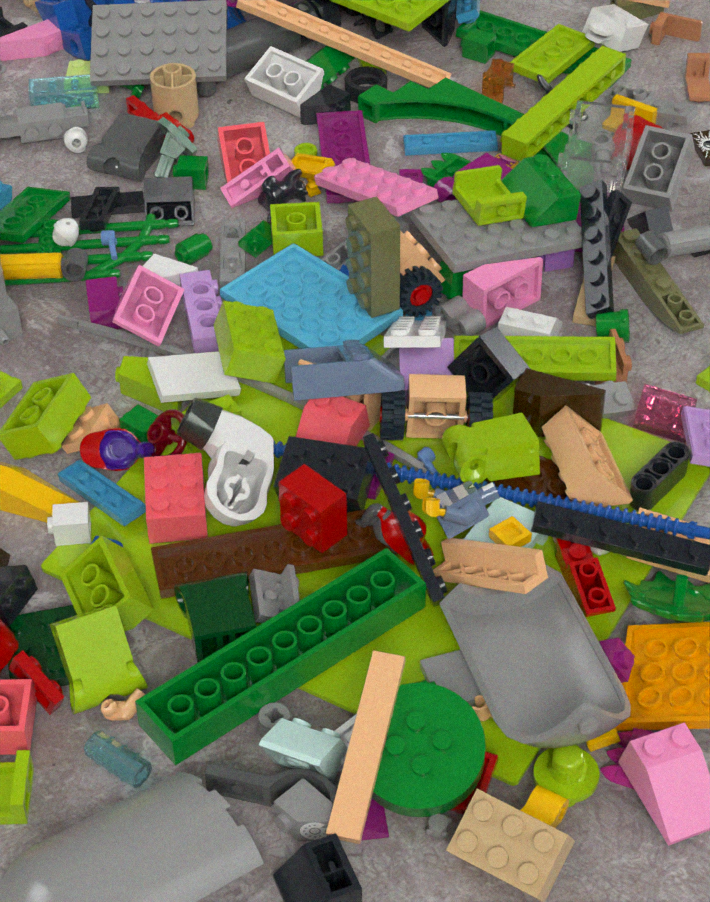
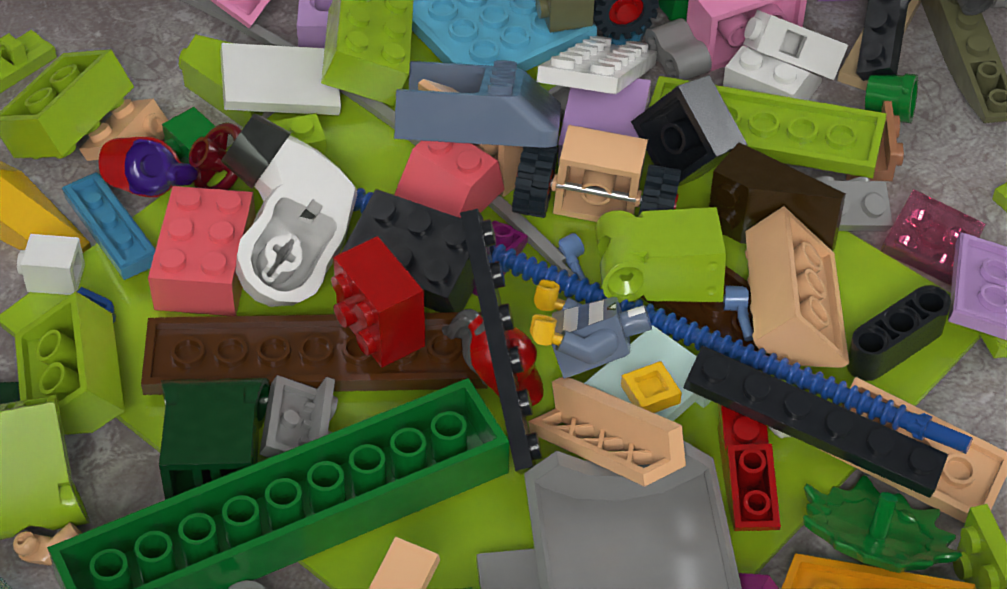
camera: 10 degrees right, 5 degrees up
none -> medium blue hand [723,286,753,342]
none -> white brick [743,10,848,80]

